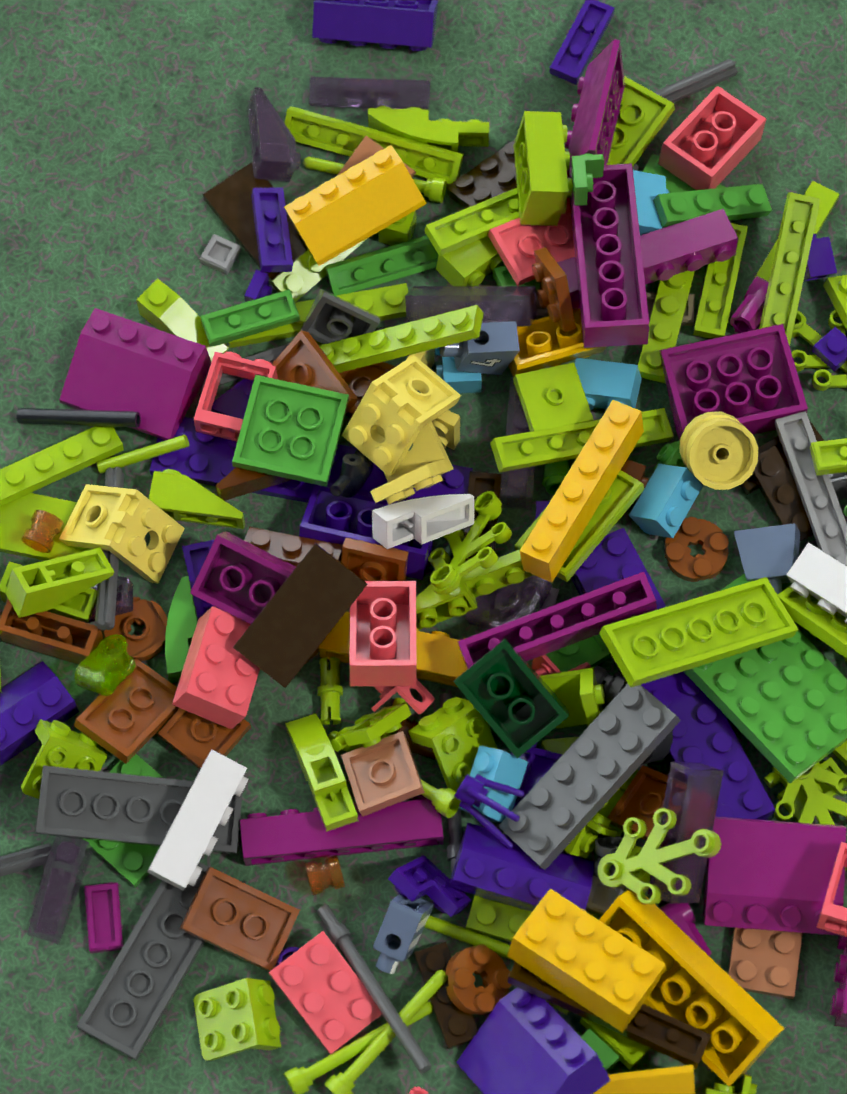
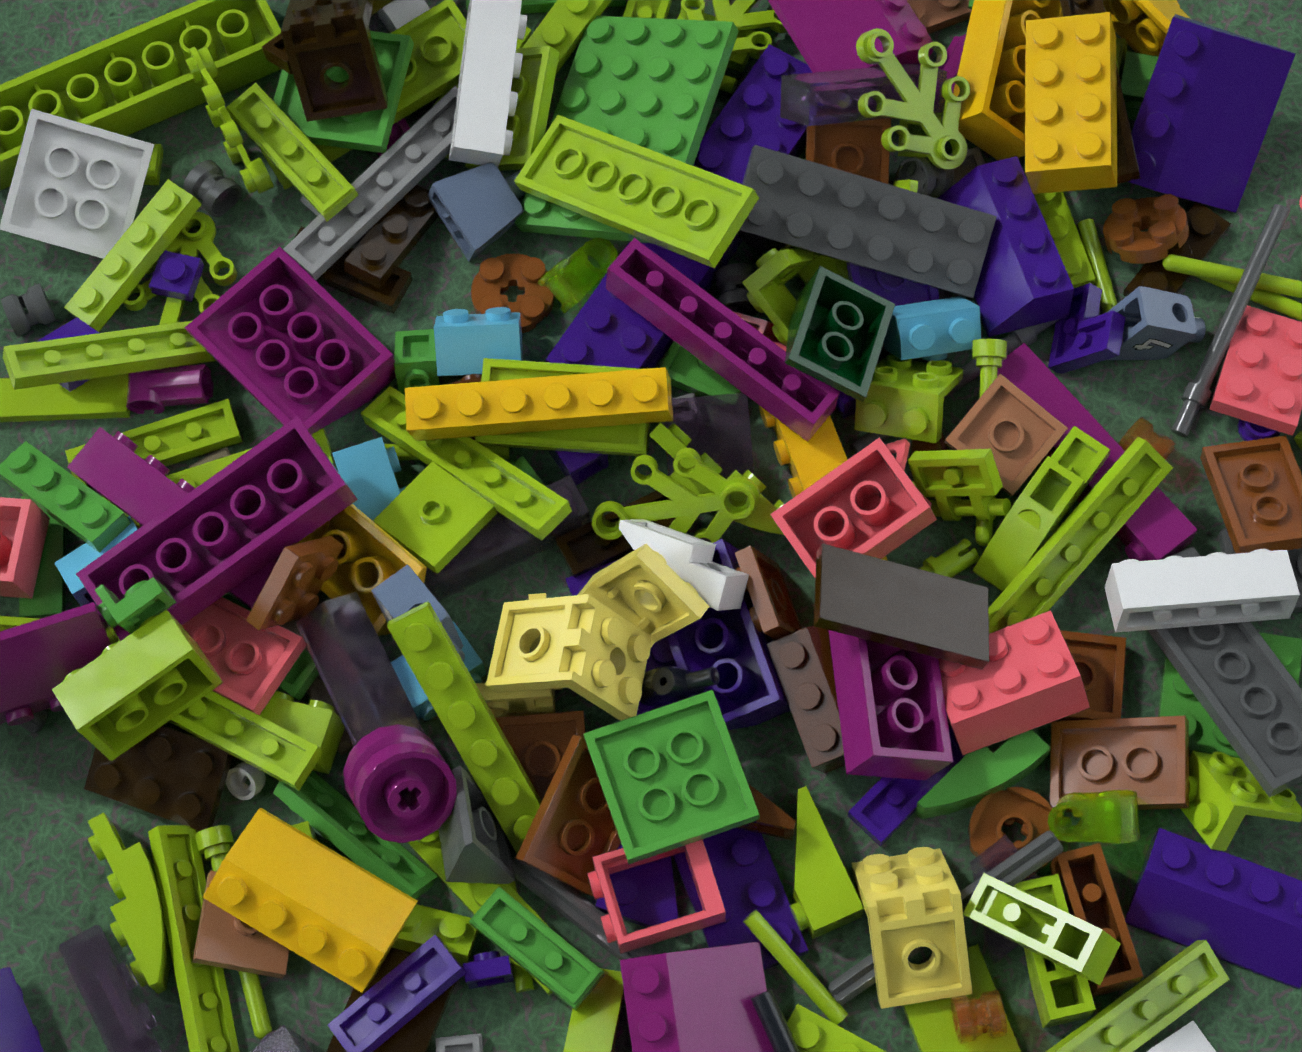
camera: 120 degrees left, 0 degrees up
dark purple plant [454,774,524,849] -> none
light yellow wheel [679,412,758,490] -> none
none -> magenta wheel [343,724,457,843]
none -> clear neon green piece [537,238,618,314]
none -> lime plate [988,437,1173,634]

